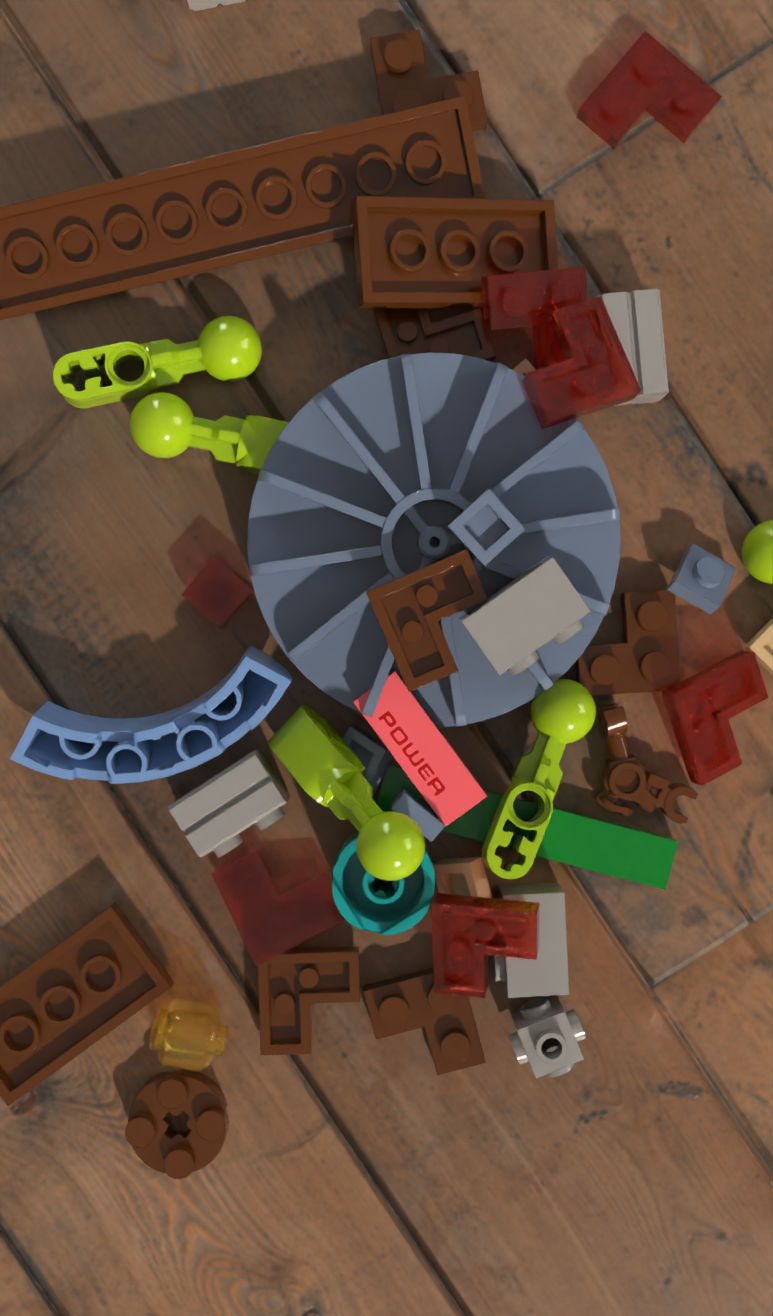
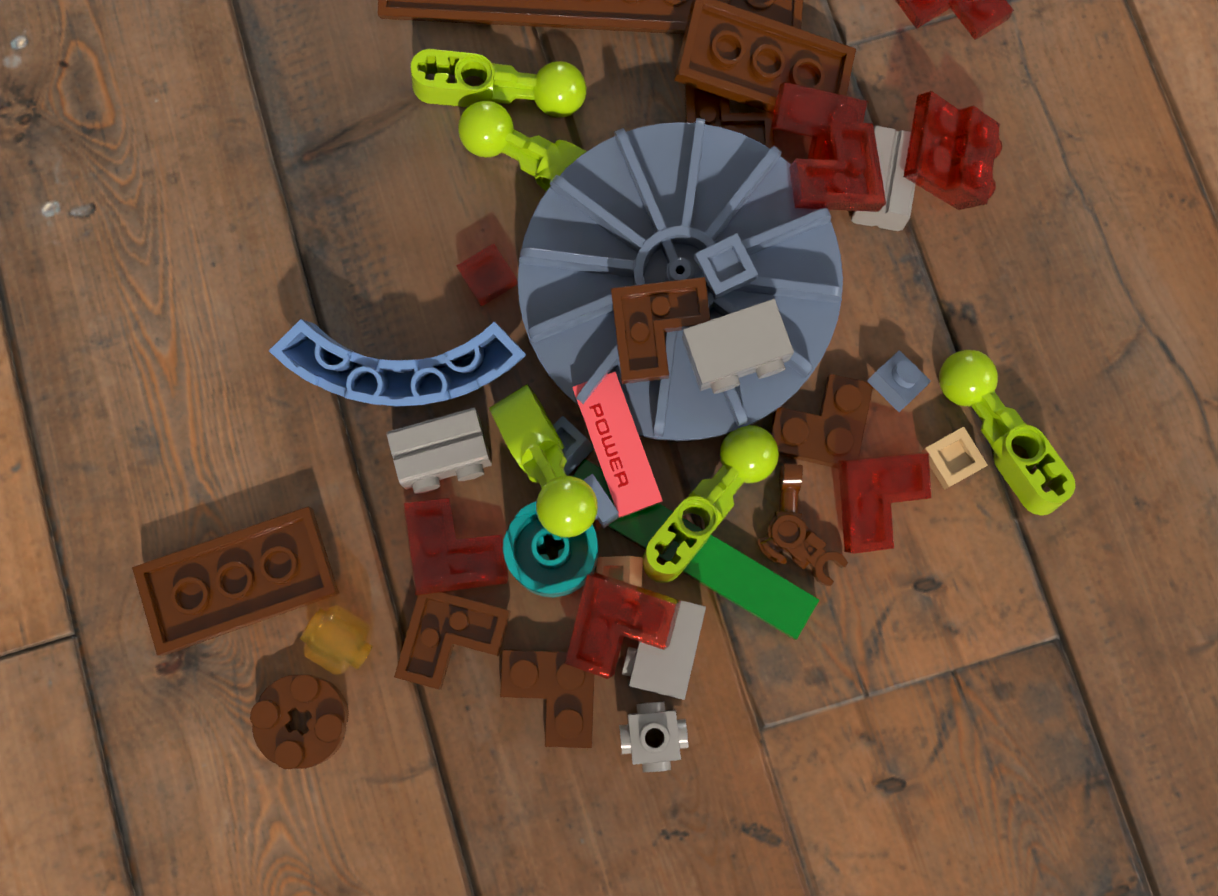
camera: 15 degrees right, 10 degrees down
none -> clear red plate [903,91,1002,210]

